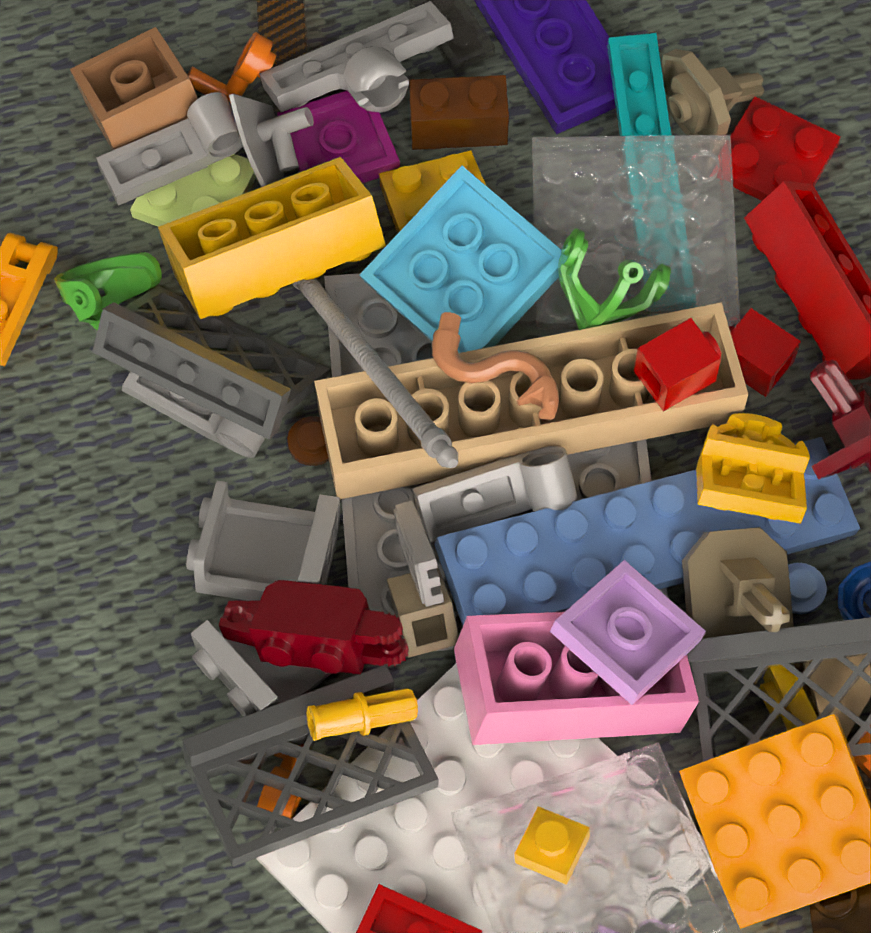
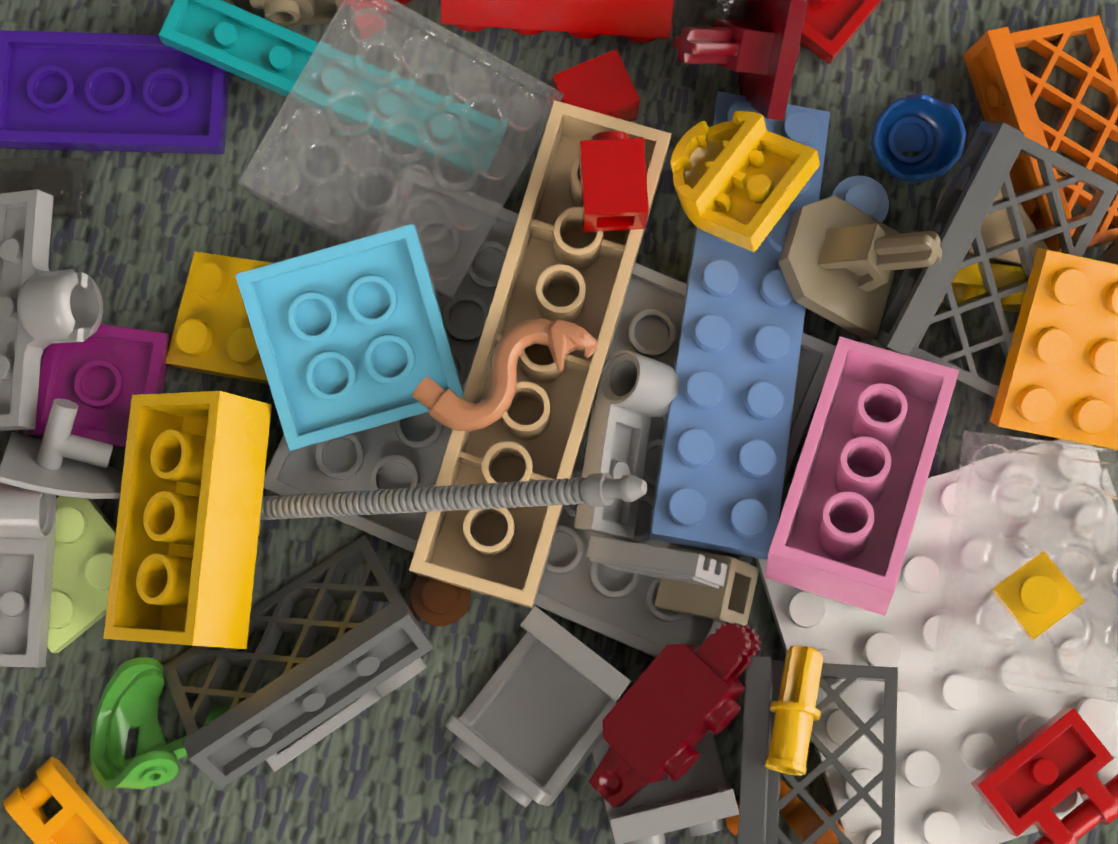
camera: 65 degrees left, 15 degrees up
reddish brown brick [409,75,509,150] -> none
lavender plate [550,560,706,705] -> none
bright green helmet [558,228,671,330] -> none

